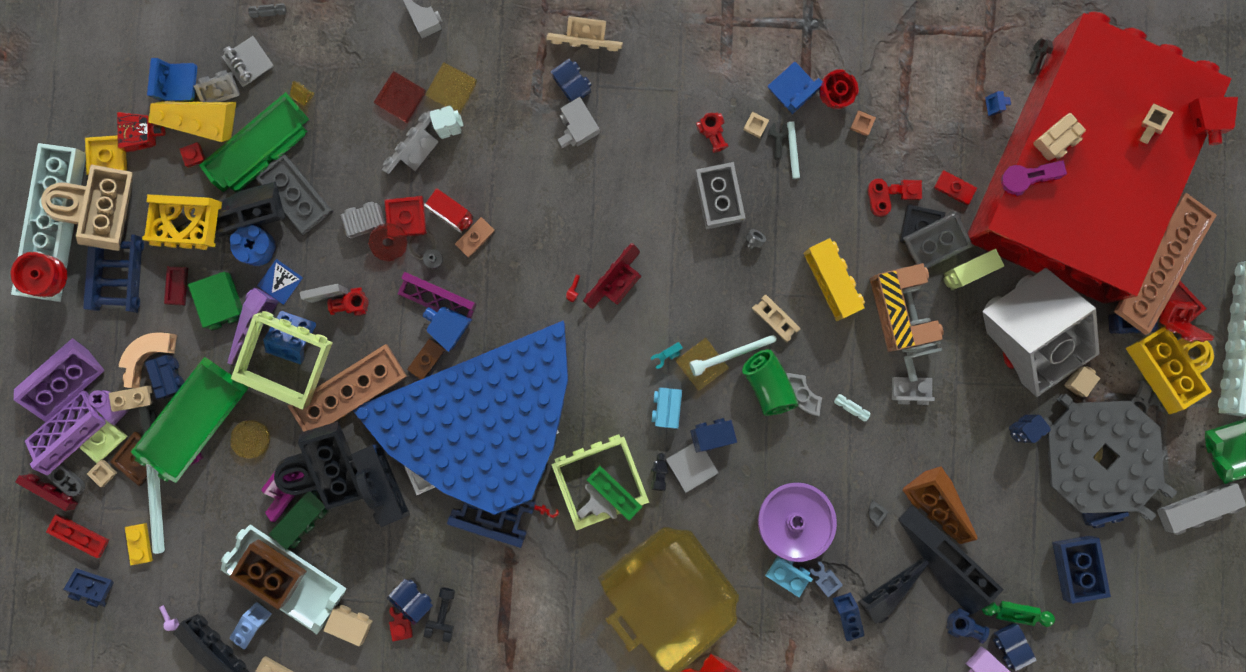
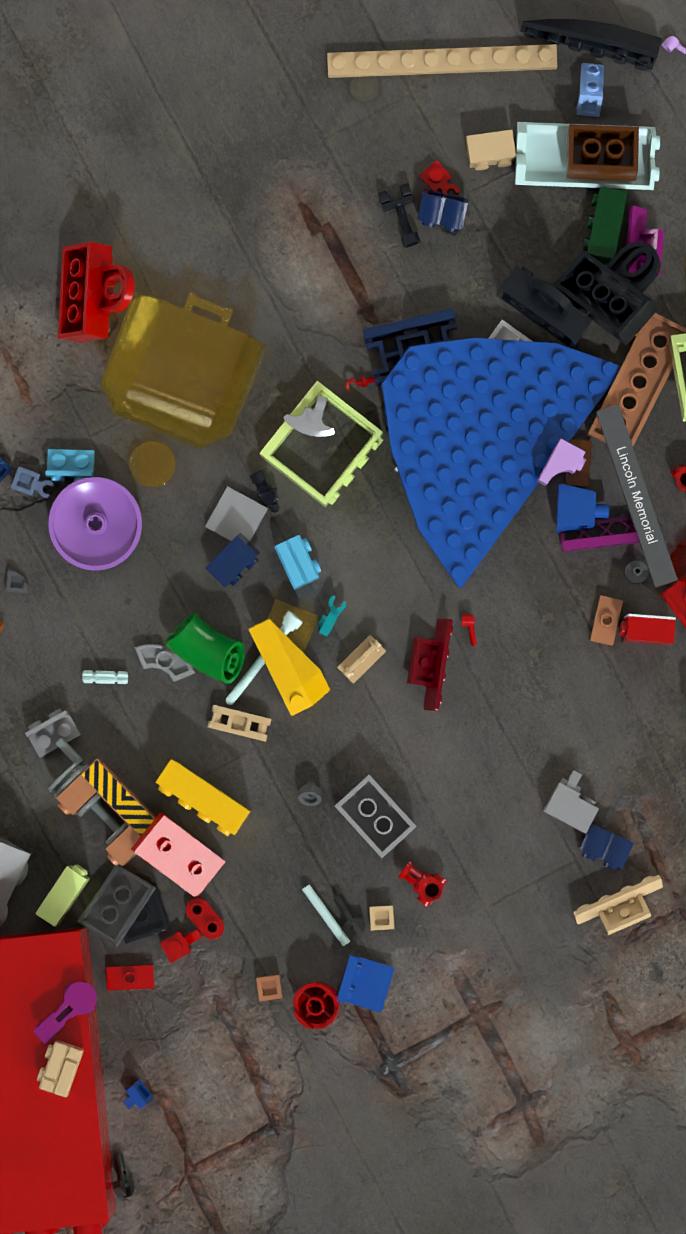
camera: 145 degrees right, 0 degrees up
green plate [587,466,643,521] -> none
none -> clear yellow tile [129,441,176,488]
none -> plate [131,812,225,898]
none -> yellow wedge [248,619,330,716]
none -> tan hinge [337,635,386,684]
none -> lavender arch [537,439,586,486]
none -> dark grey tile [596,404,678,588]

